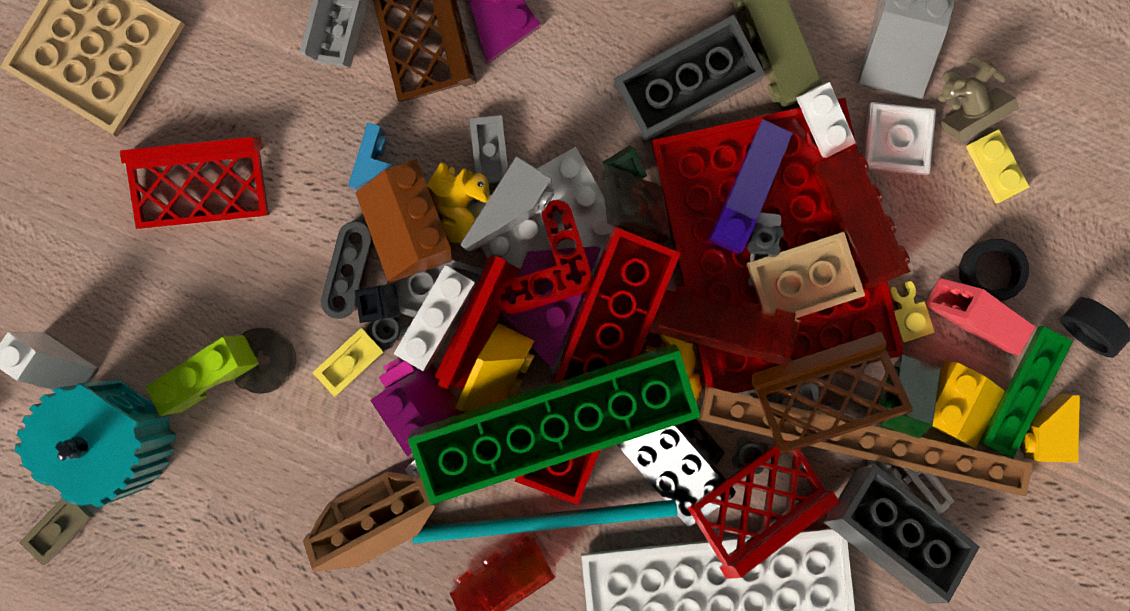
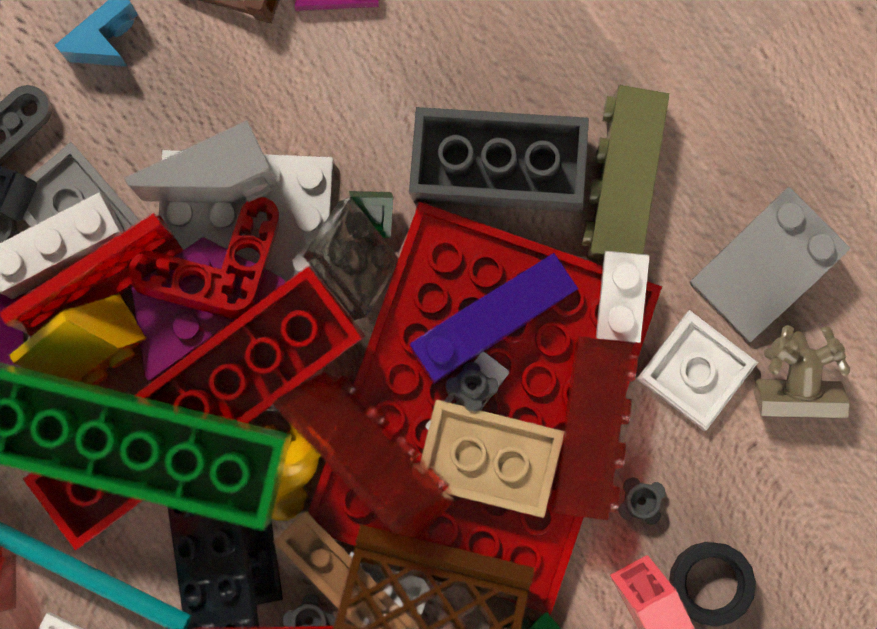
camera: 30 degrees right, 5 degrees down
dark orange slope [355,159,452,283] -> none
yellow animal [427,163,491,243] -> none
light grey plate [469,115,509,184] -> none
light yellow plate [889,281,935,343] -> none
light yellow plate [966,129,1030,203] -> none
none -> dark grey plate [618,477,666,525]

